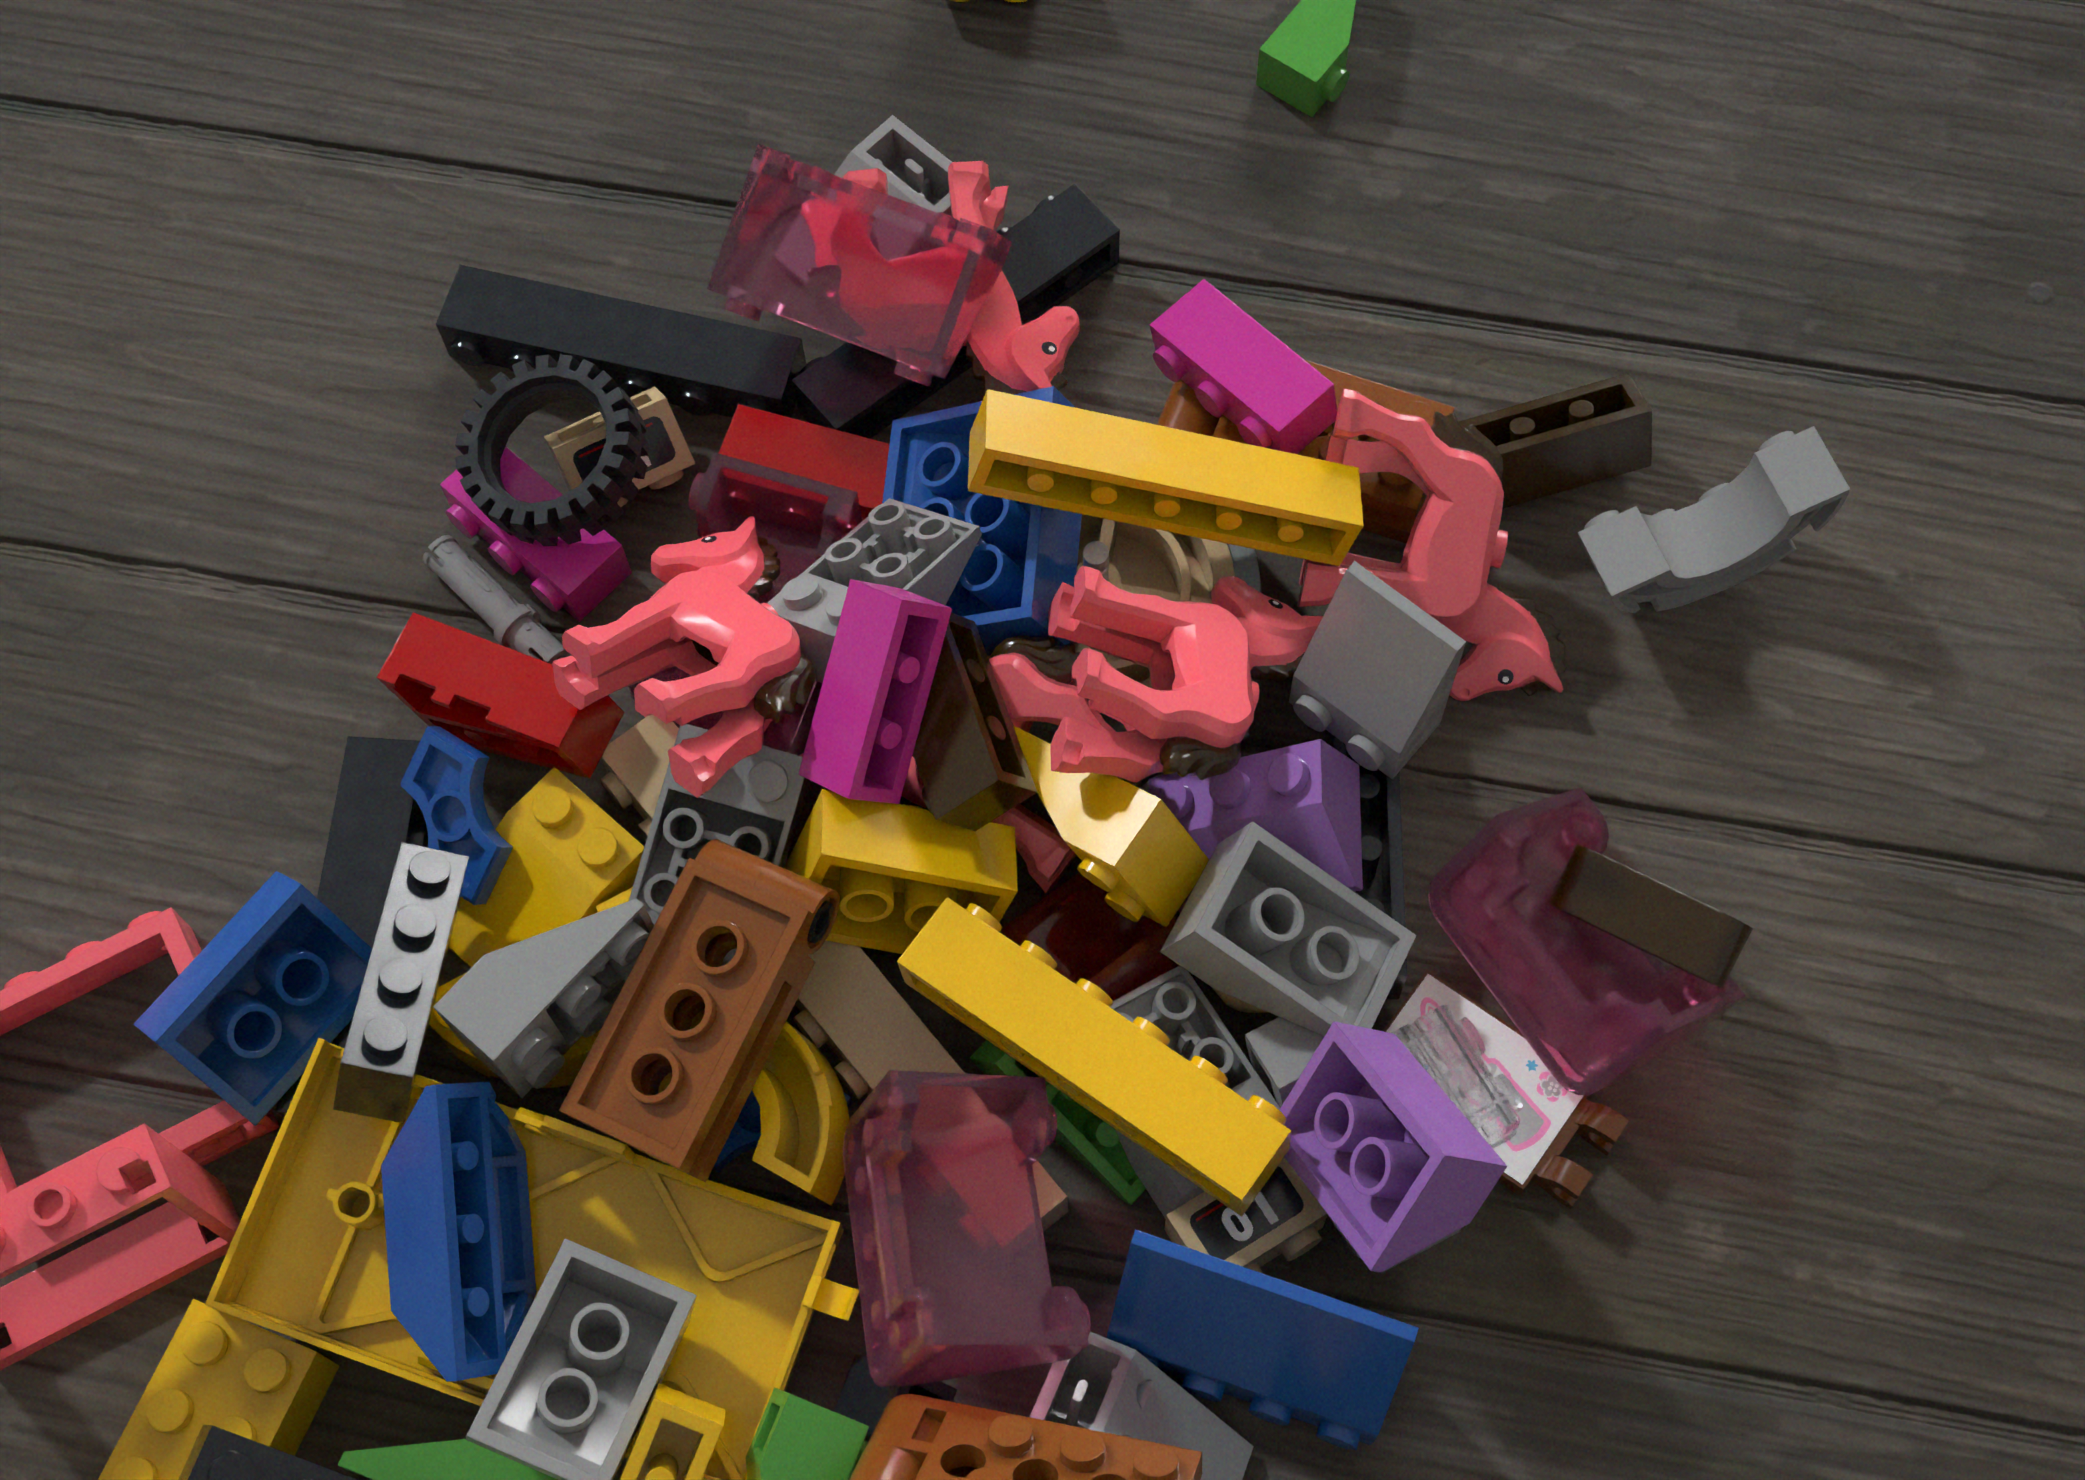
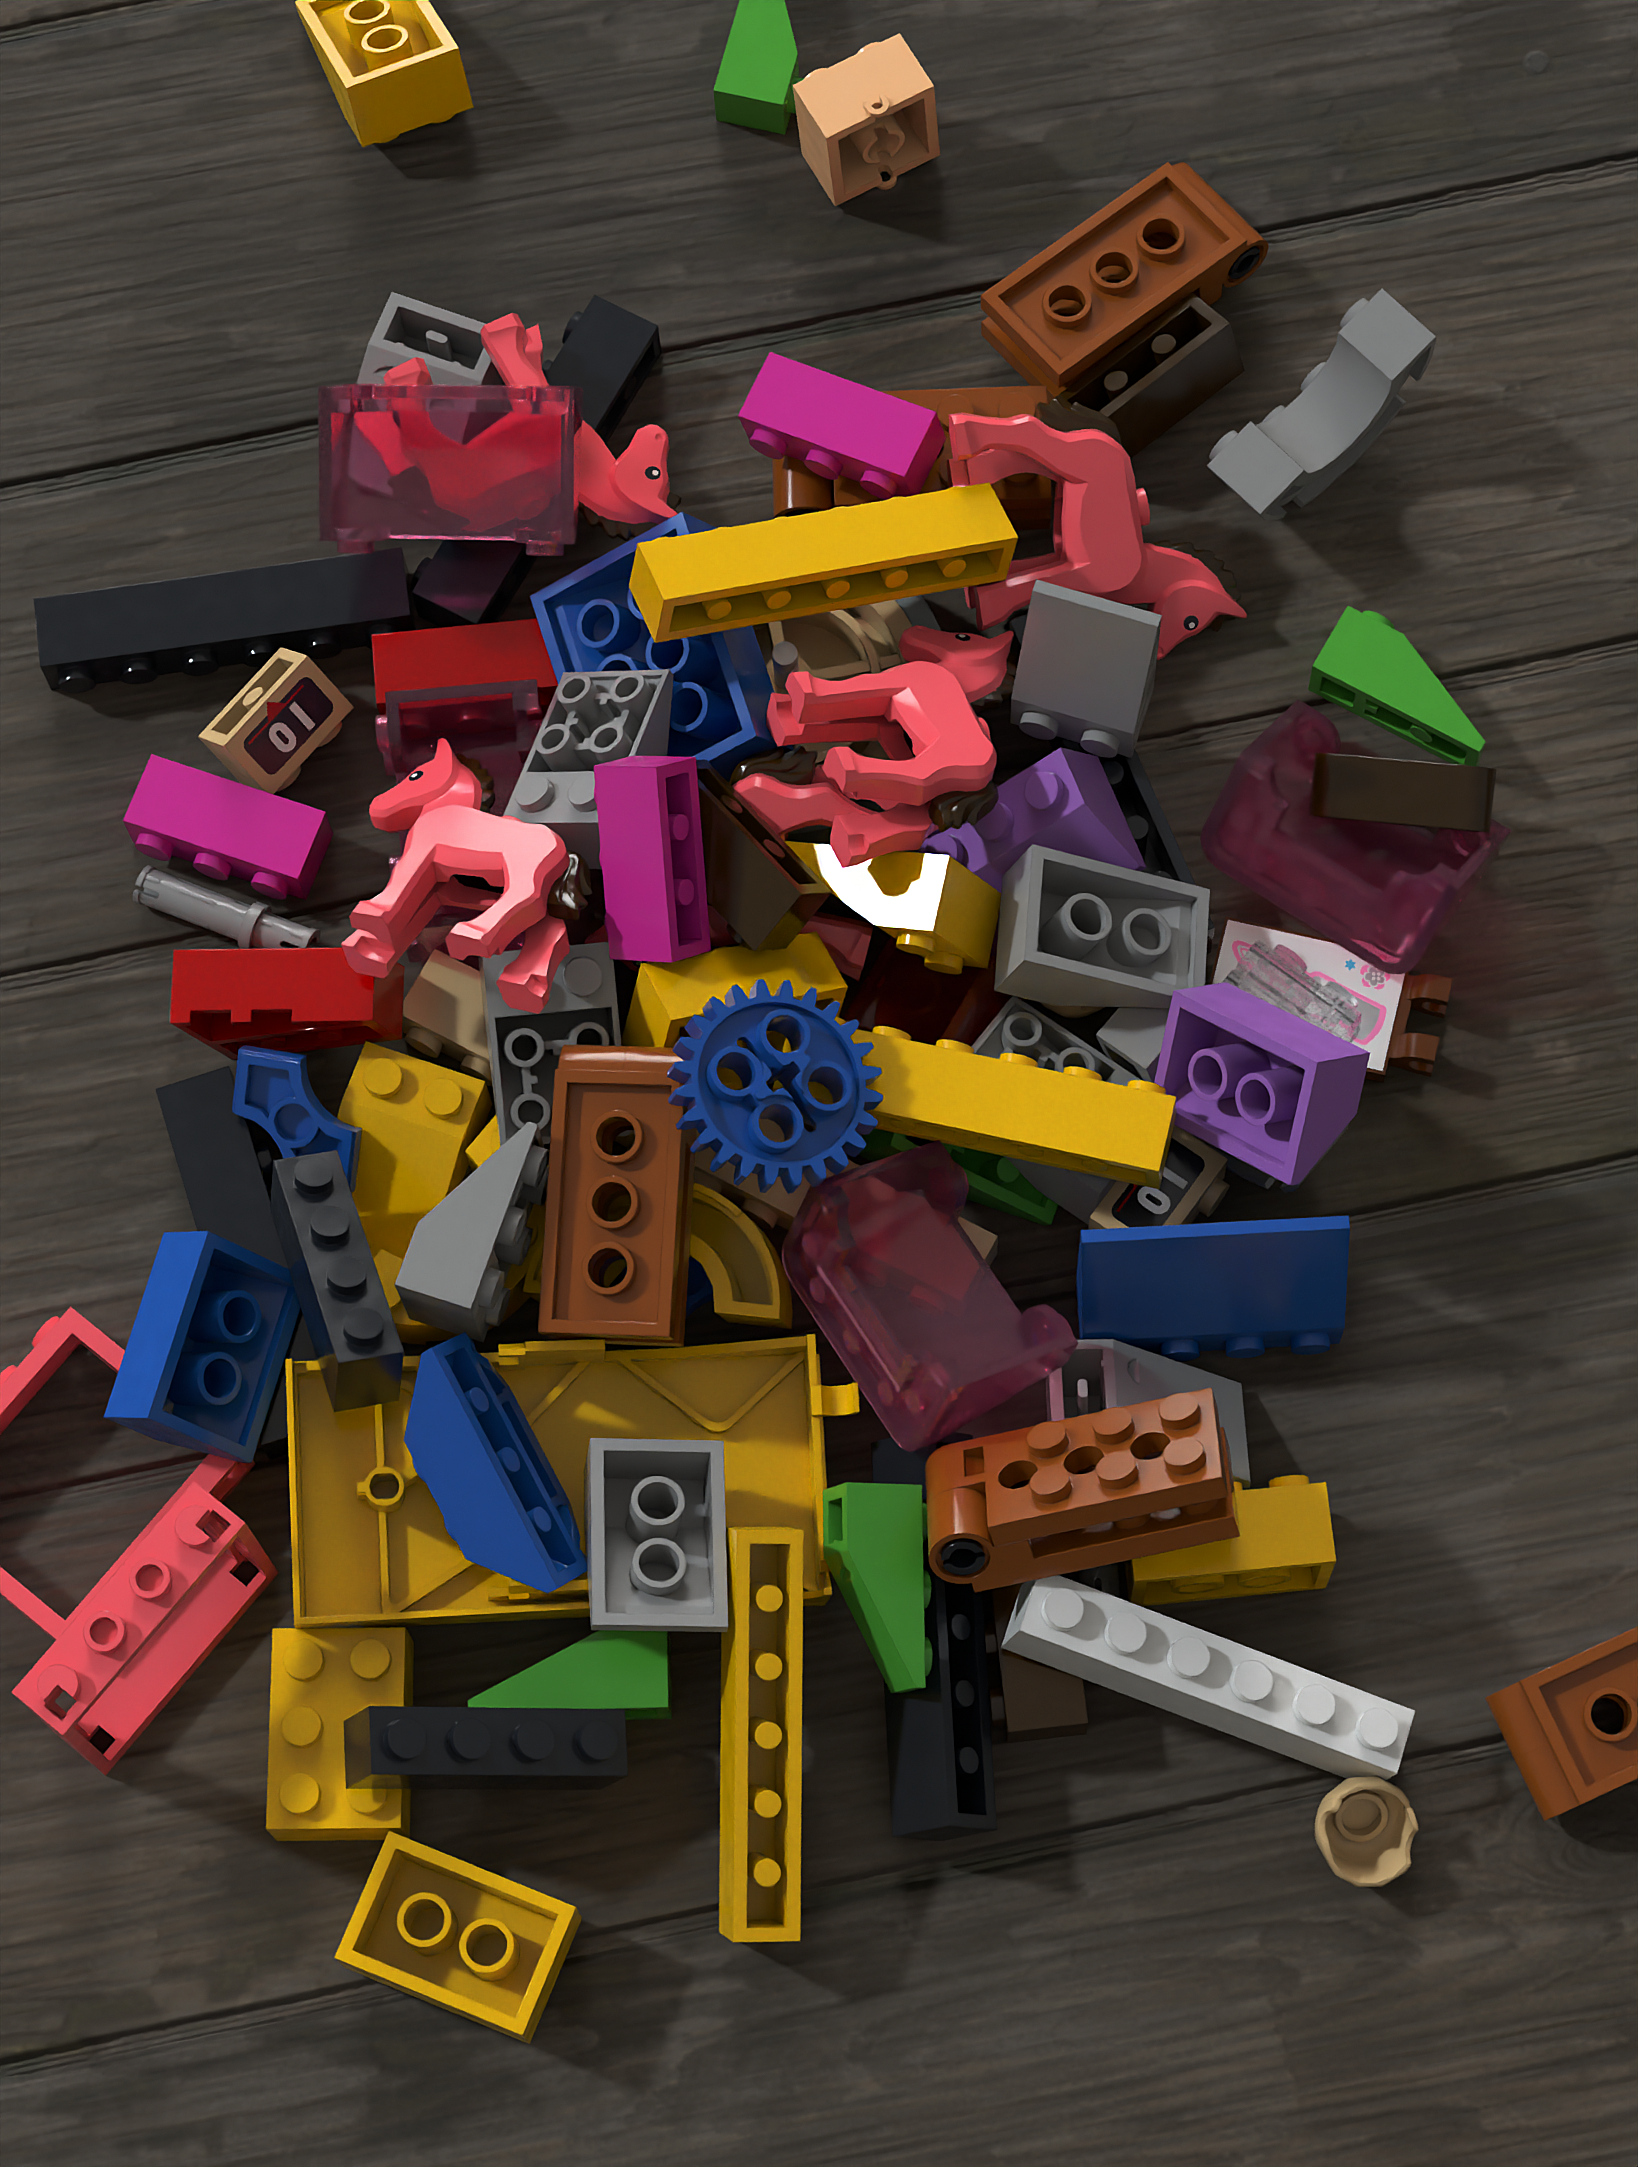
camera: 20 degrees left, 5 degrees up
black tyre [455,354,649,546] -> none
none -> blue gear [667,979,883,1194]
none -> light nougat brick [793,33,940,206]
none -> dark orange hinge [981,162,1269,404]
none -> bright green slope [1308,606,1486,766]

